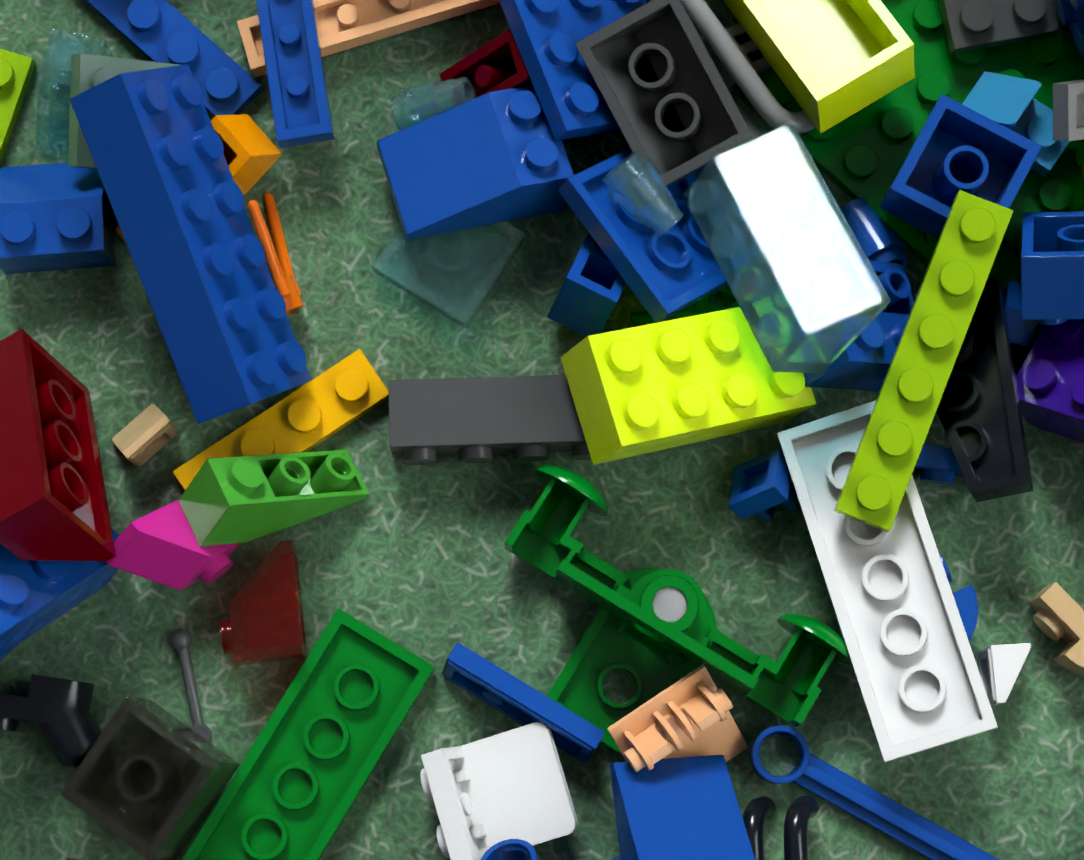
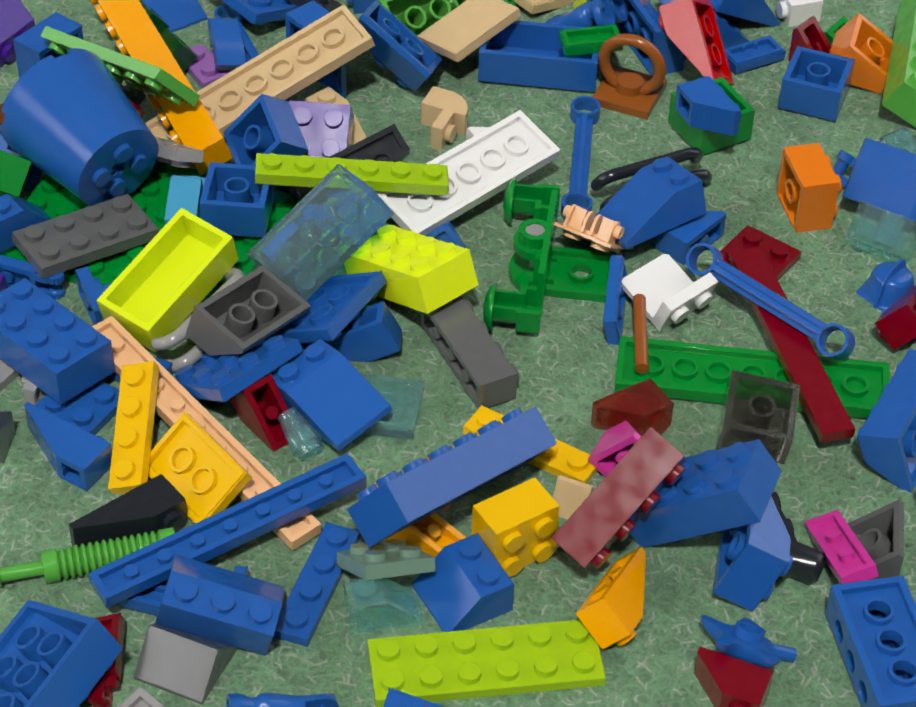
camera: 110 degrees left, 35 degrees down
dark grey hinge [170,629,212,746] -> none
bright green slope [178,449,370,547] -> none
clear light blue cone [602,150,684,237] -> none
none -> yellow brick [472,477,559,577]
none -> dark orange bar [633,294,649,373]

